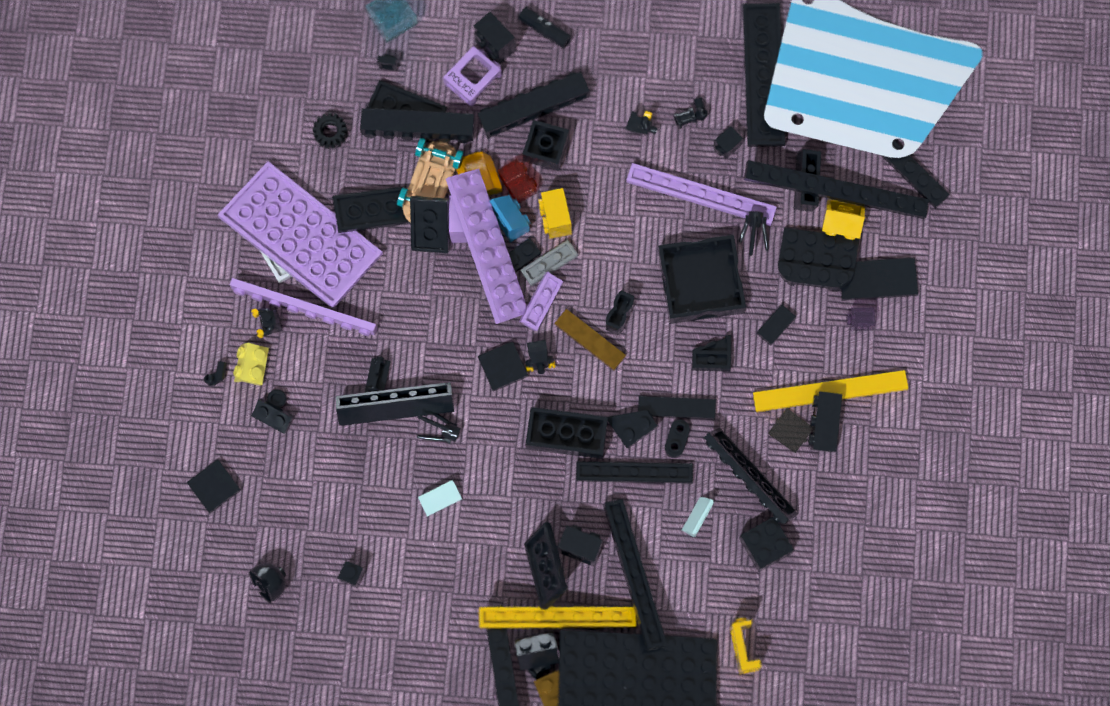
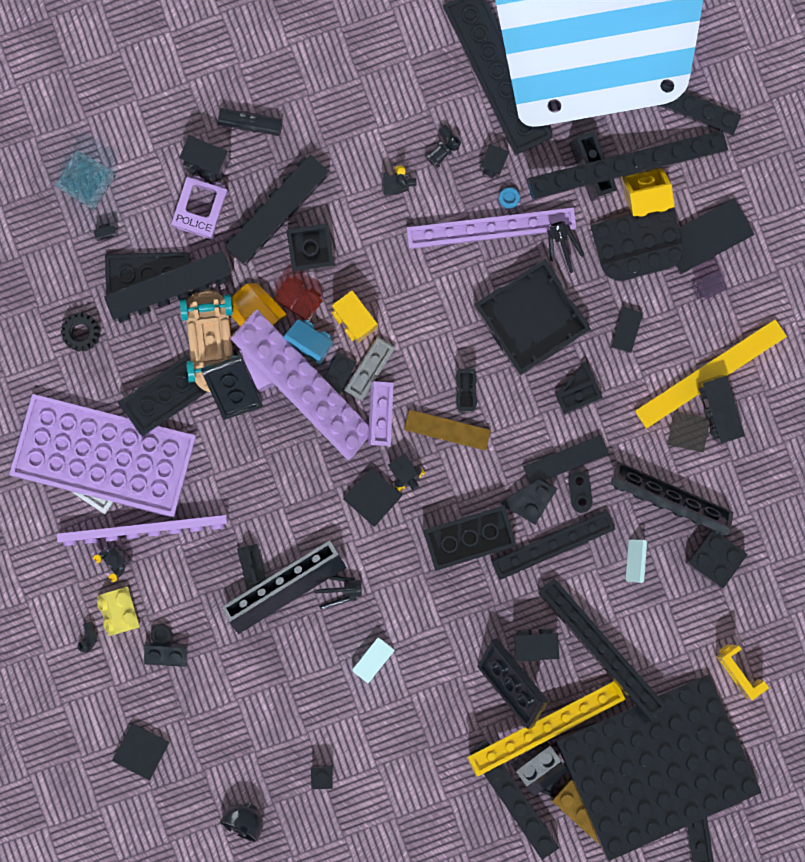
camera: 30 degrees left, 10 degrees up
none -> dark azure tile [499,187,520,209]

